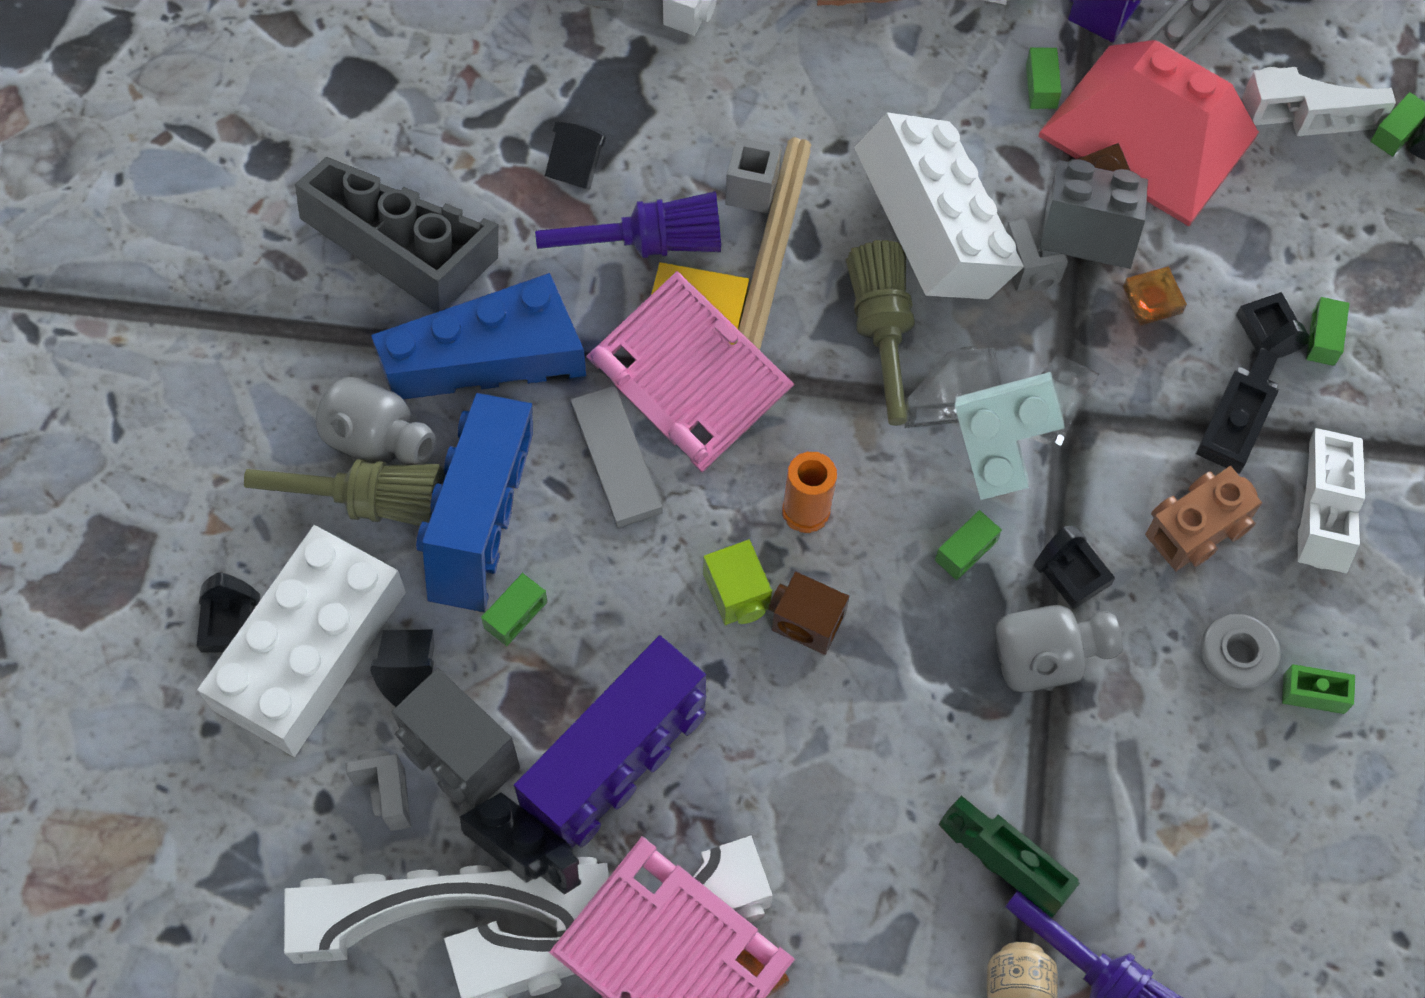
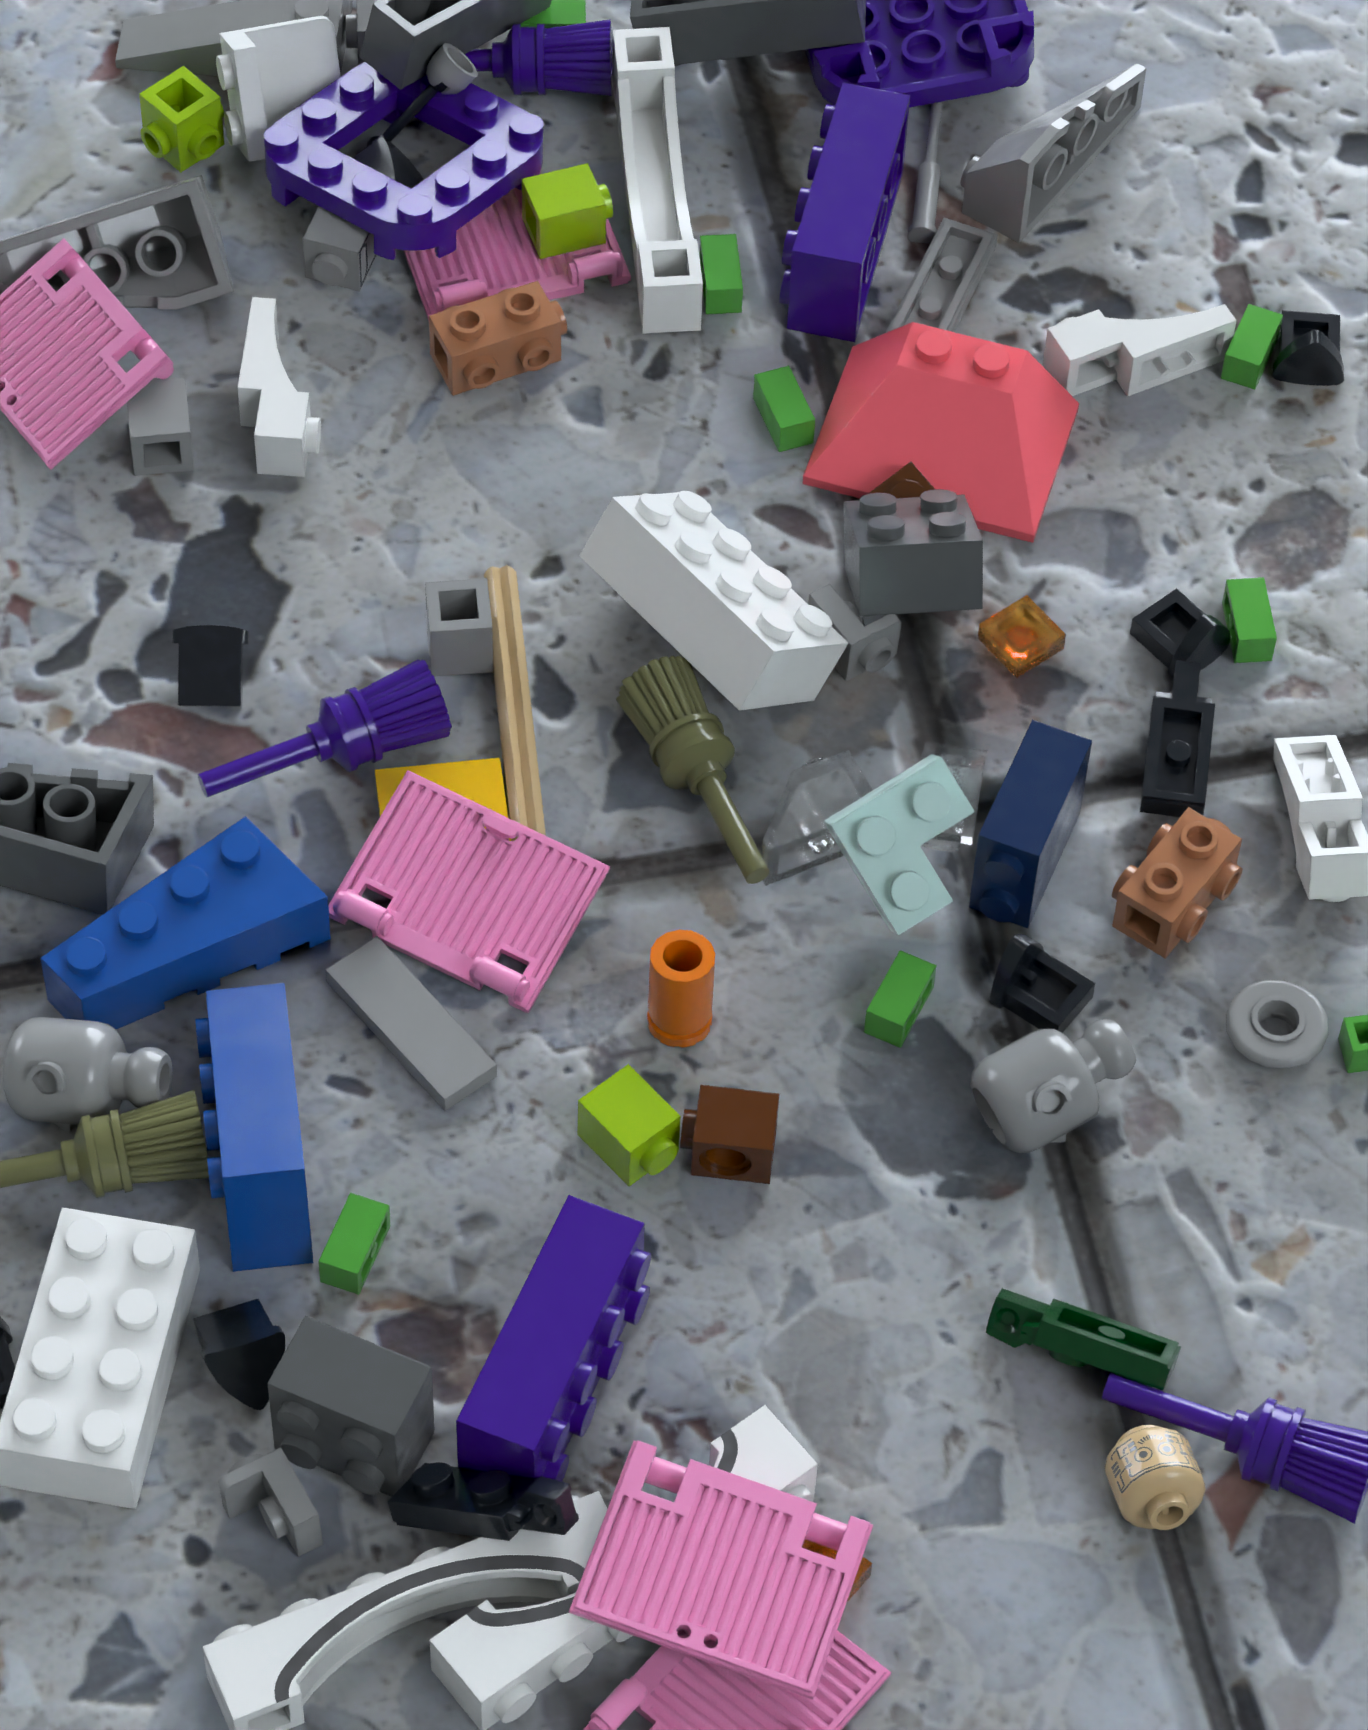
camera: 20 degrees left, 10 degrees down
none -> dark blue brick [969,719,1092,928]

